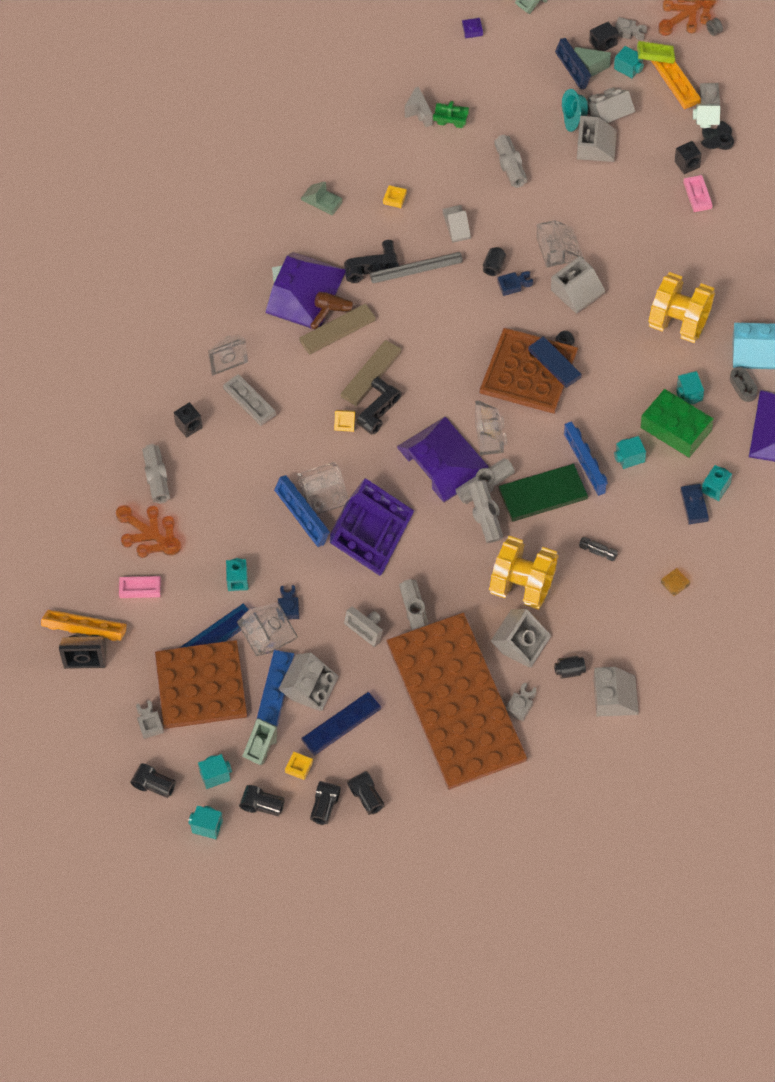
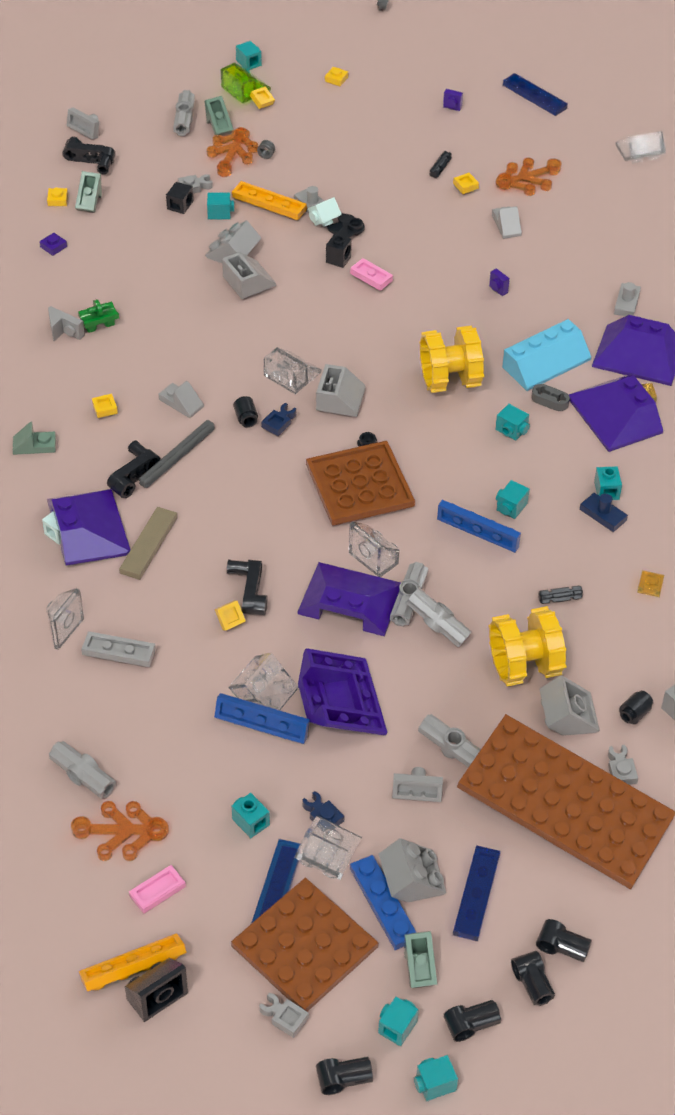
camera: 40 degrees left, 10 degrees down
black brick [173,402,203,438] -> none
yellow plate [285,751,313,780] -> none
reddish brown piece [310,291,353,329] -> none
dark tan tile [341,340,401,406] -> none
light grey piece [494,135,527,188] -> none
dark green tile [498,463,588,522] -> none
dark blue tile [528,336,582,388] -> none
dark blue tile [555,38,591,90] -> none
teal piece [562,89,588,132] -> none
sand green slope [574,47,611,77] -> none
lime plate [637,41,675,64] -> none
green brick [640,388,714,458] -> none

